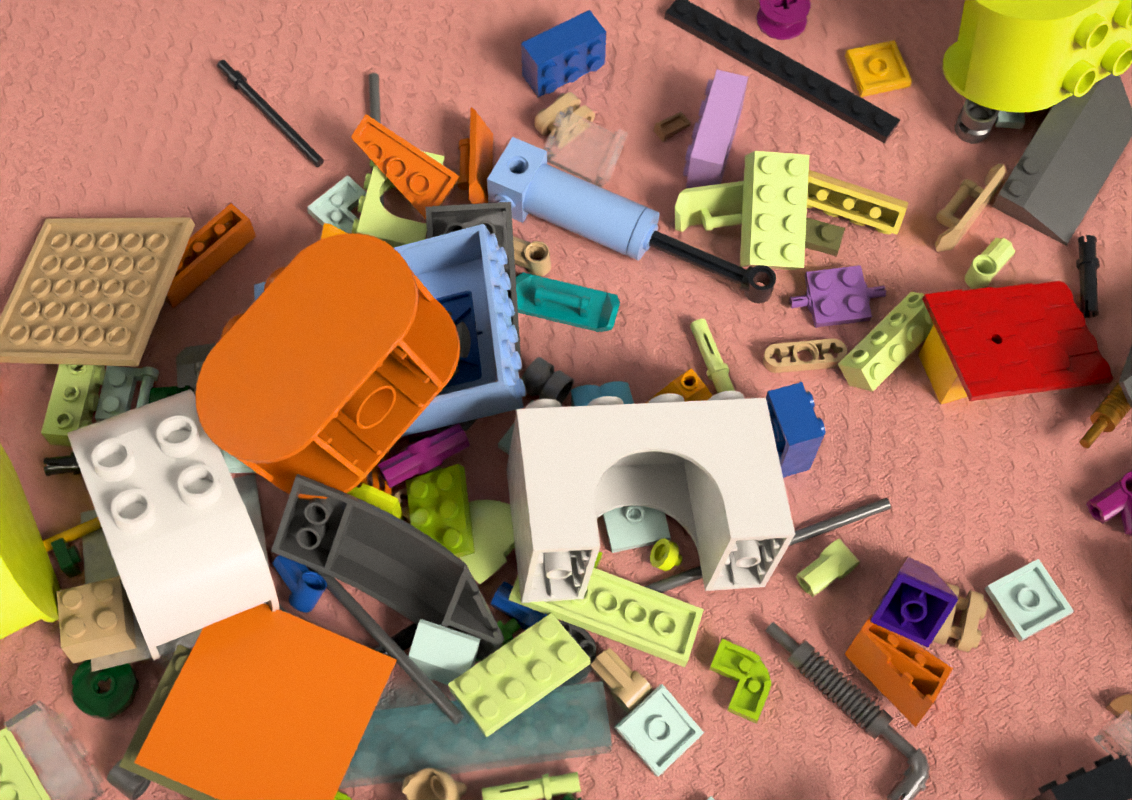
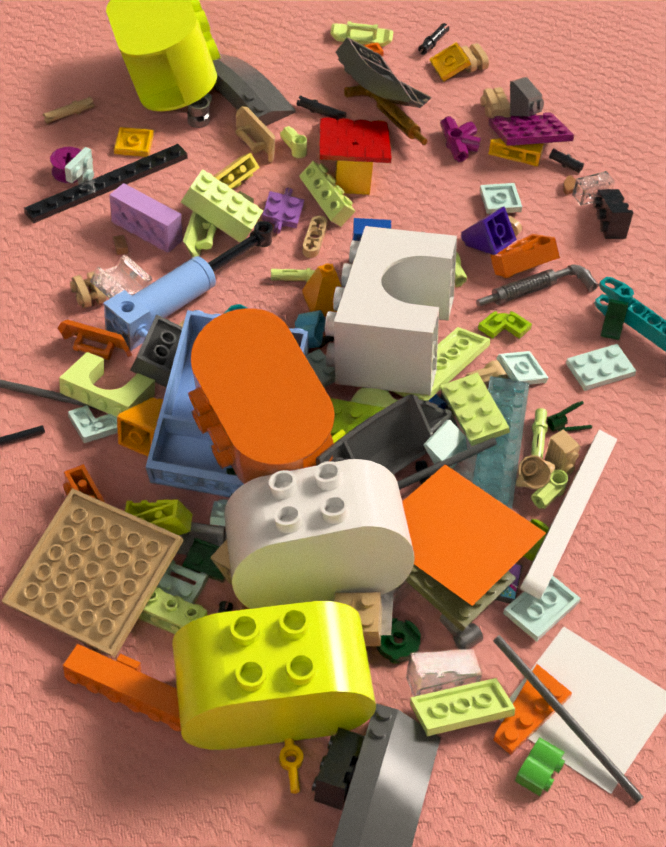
camera: 75 degrees left, 15 degrees down
orange wing [351,114,460,220] -> none
blue brick [521,10,606,98] -> none
none -> light aqua plate [65,147,94,185]
none -> neon yellow wedge [125,499,193,535]

